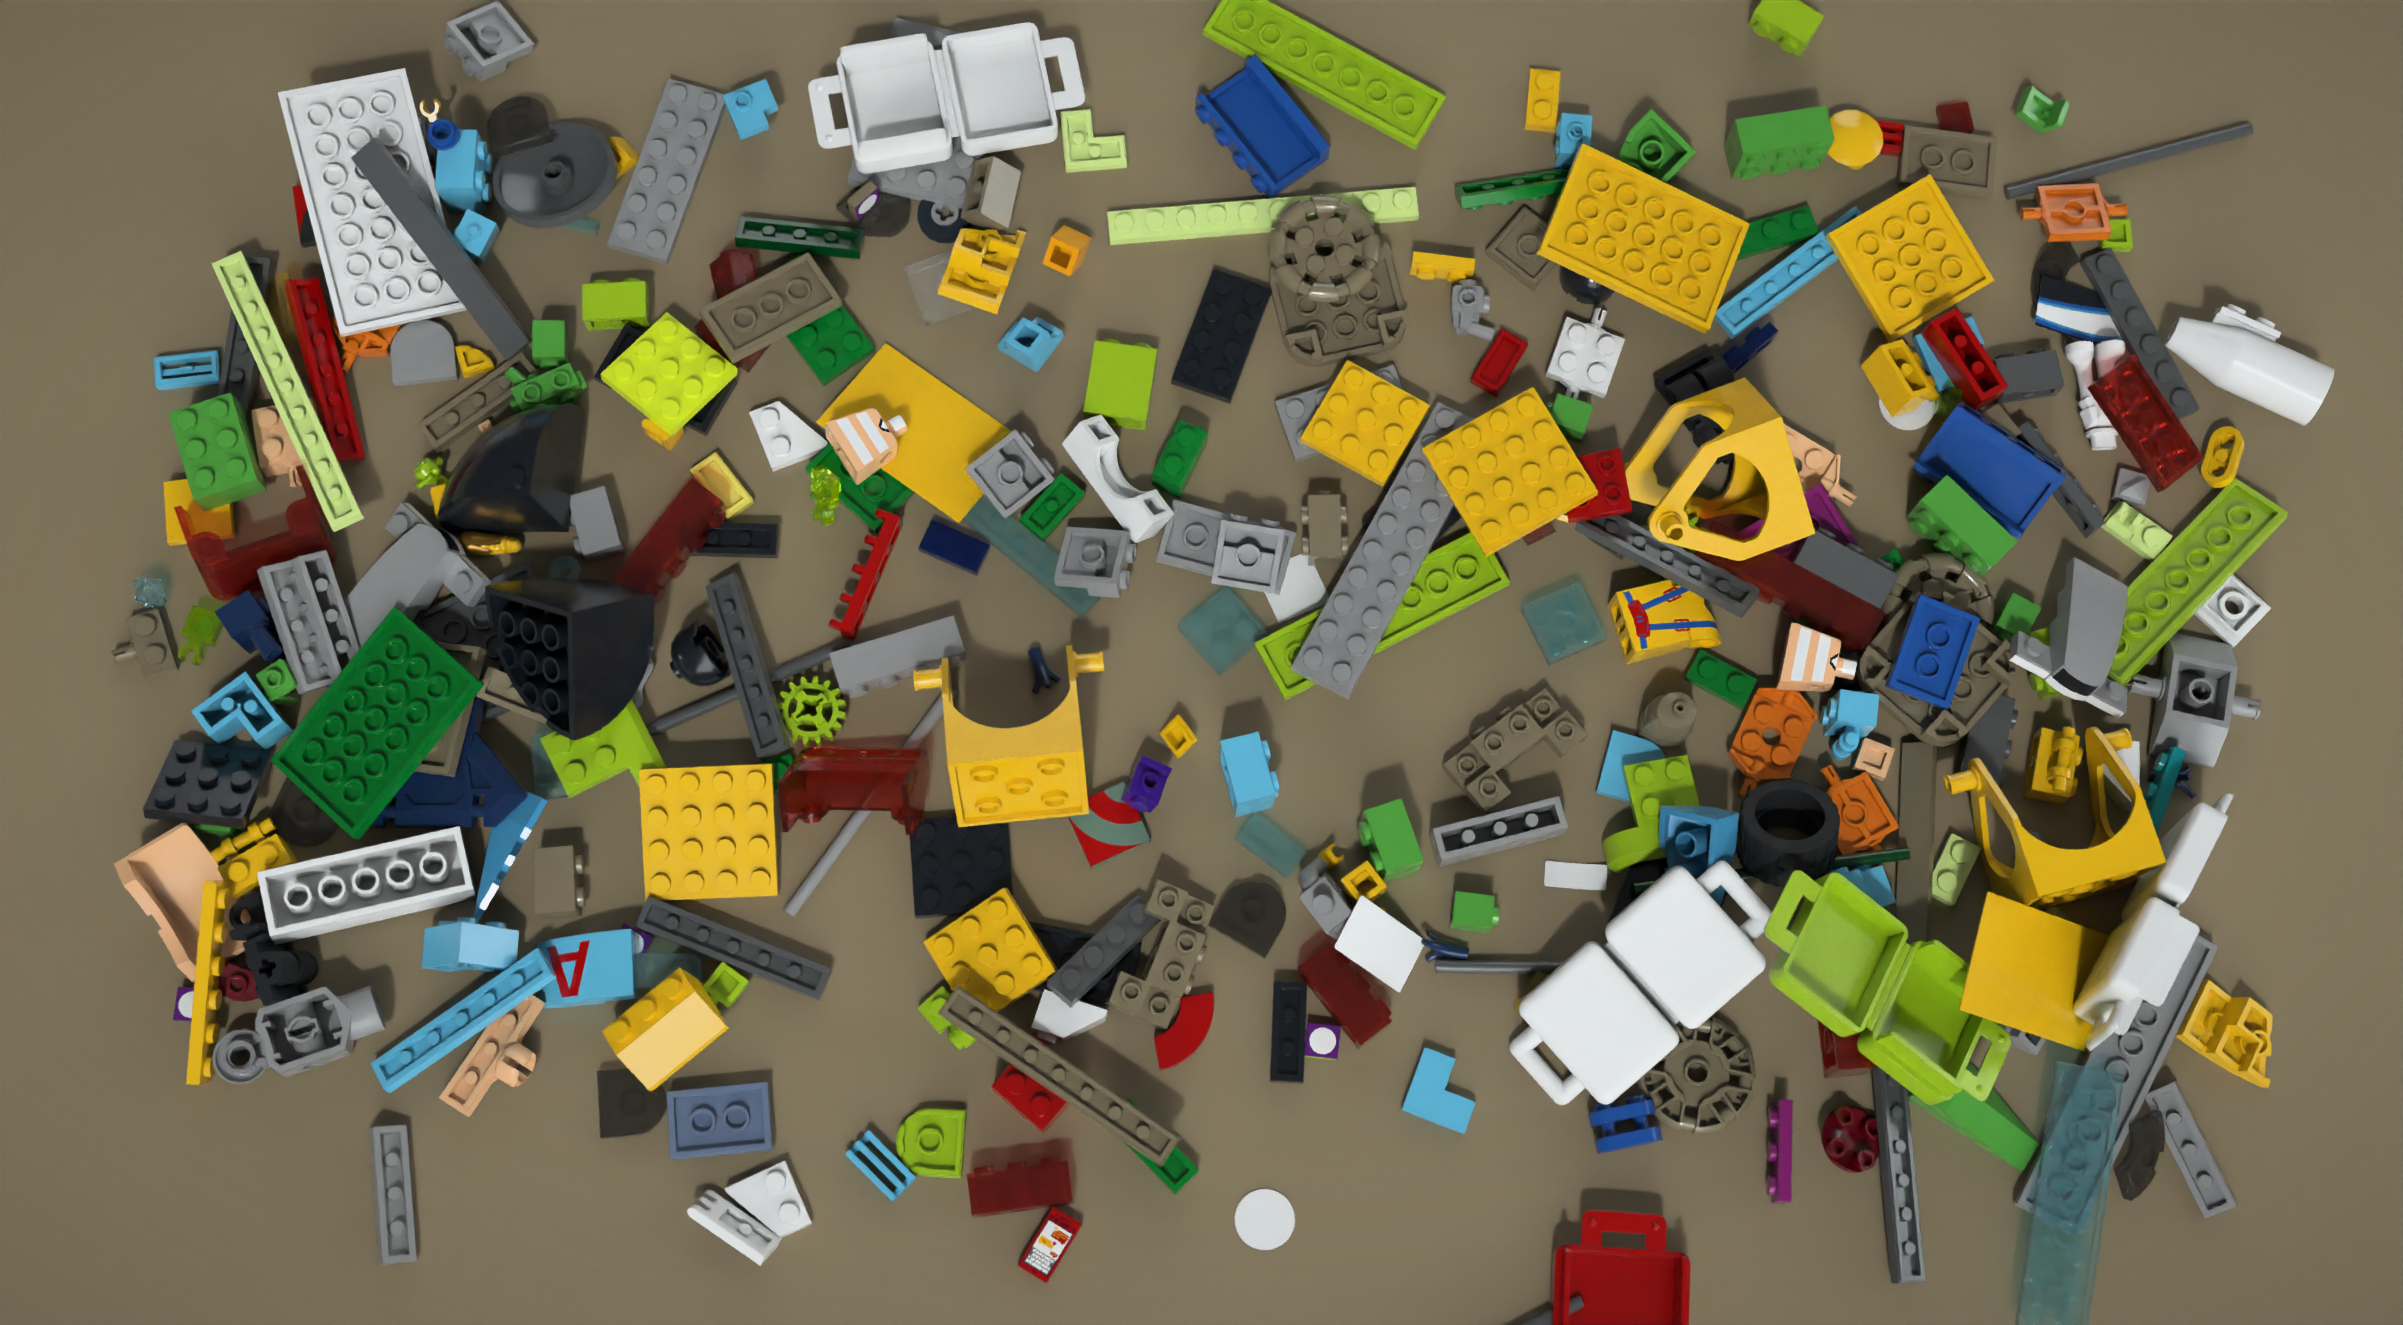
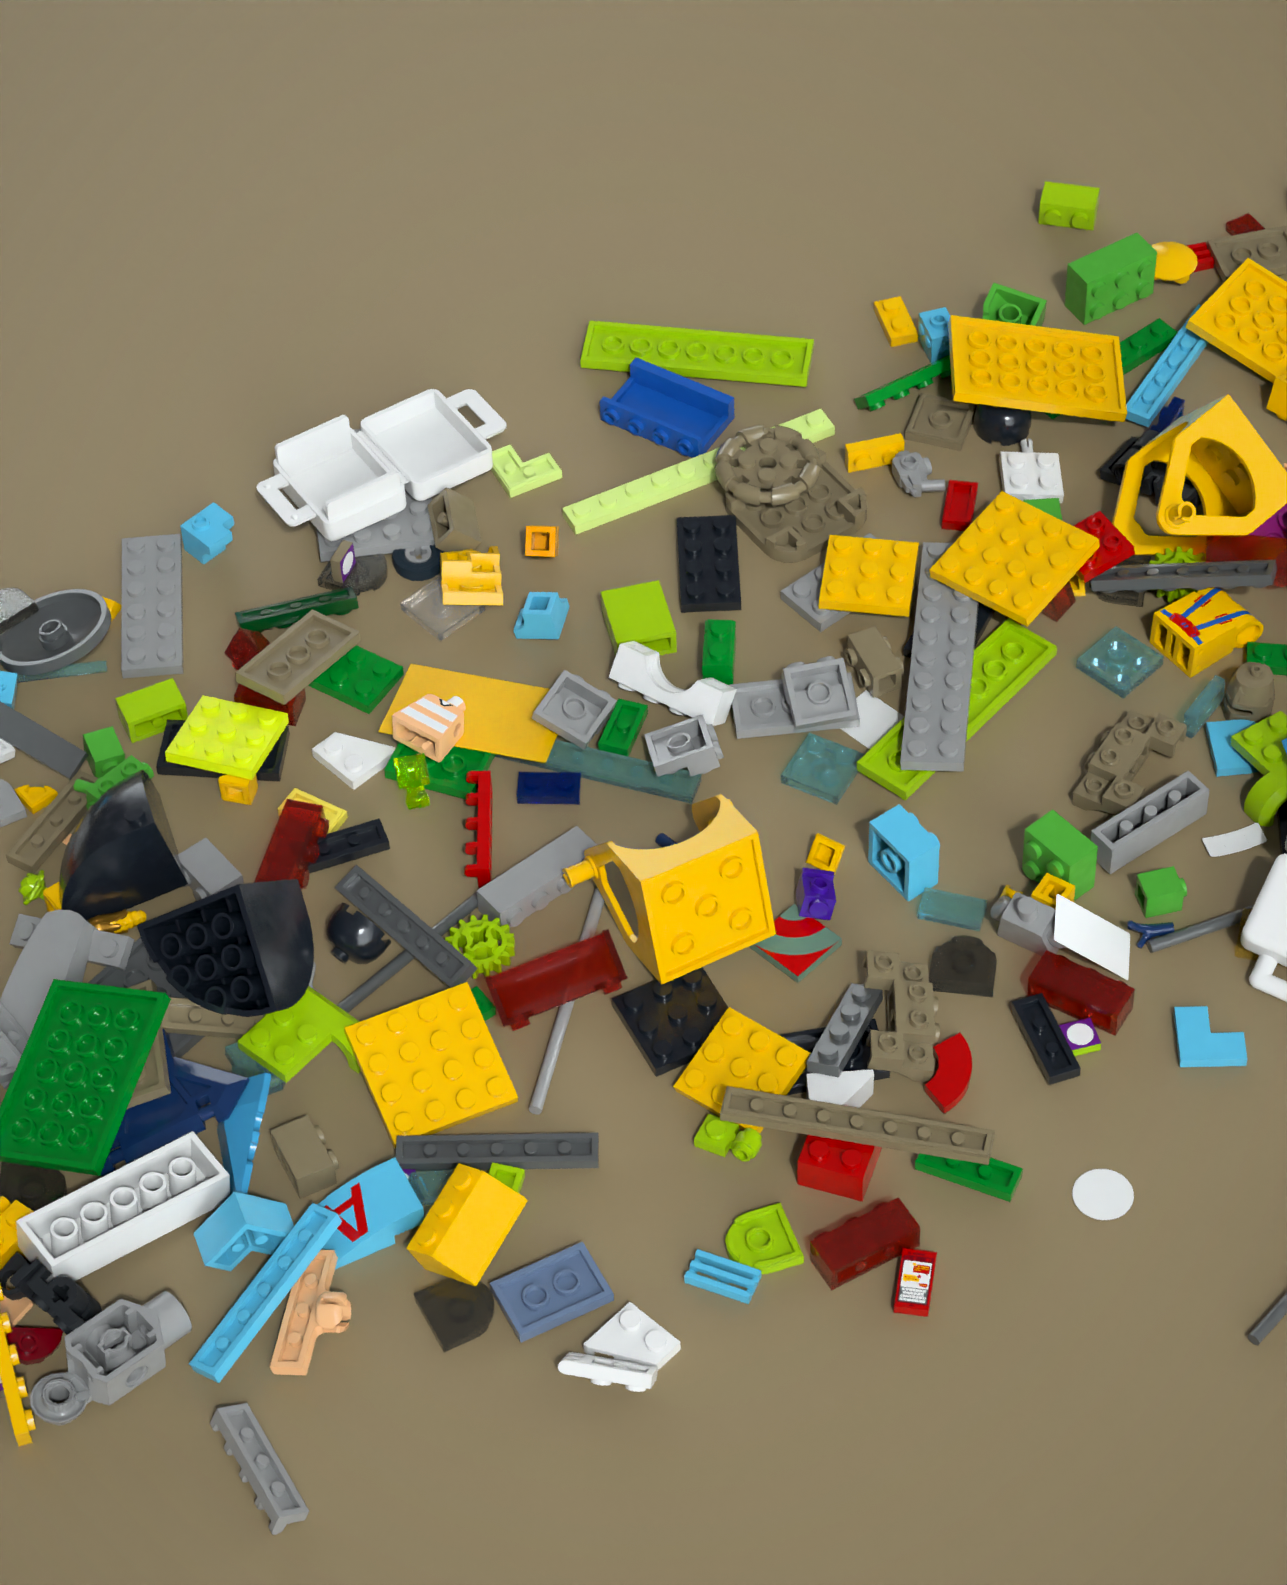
camera: 15 degrees left, 25 degrees down
none -> clear light blue tile [1183,675,1225,739]

